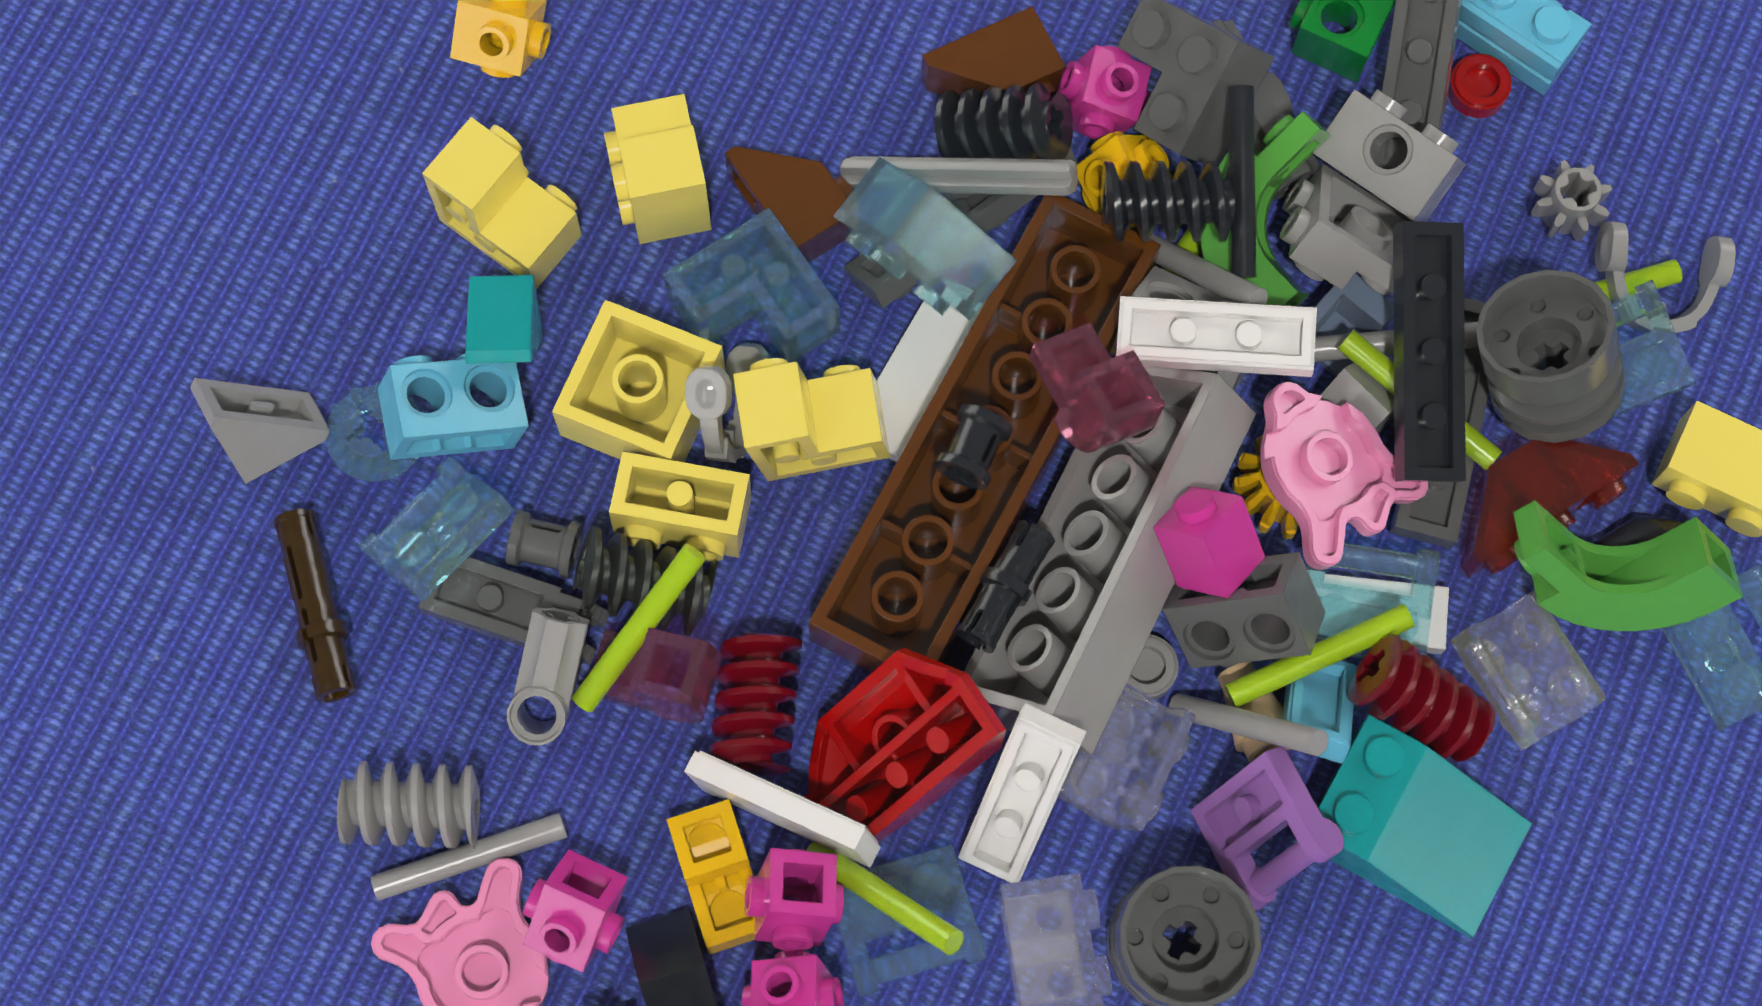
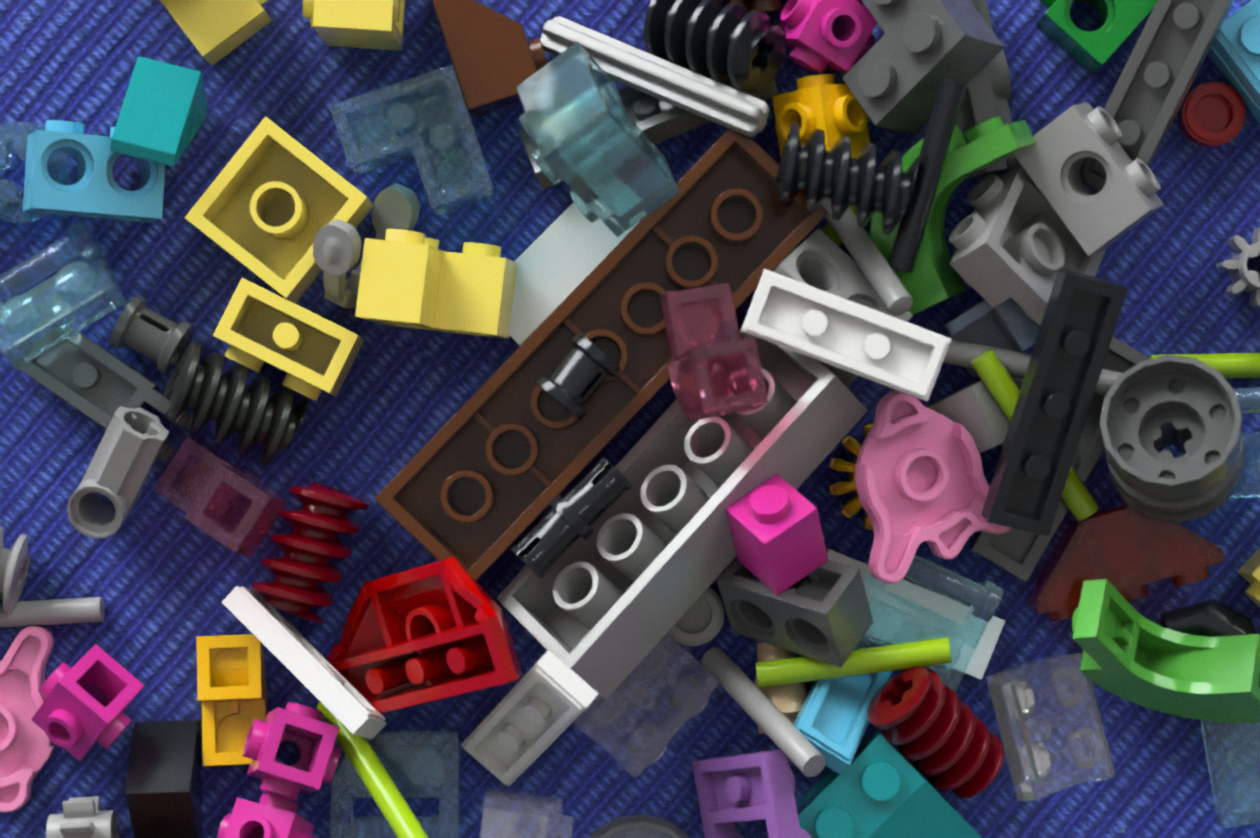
camera: 15 degrees right, 15 degrees up
lime bar [572,544,706,712] -> none

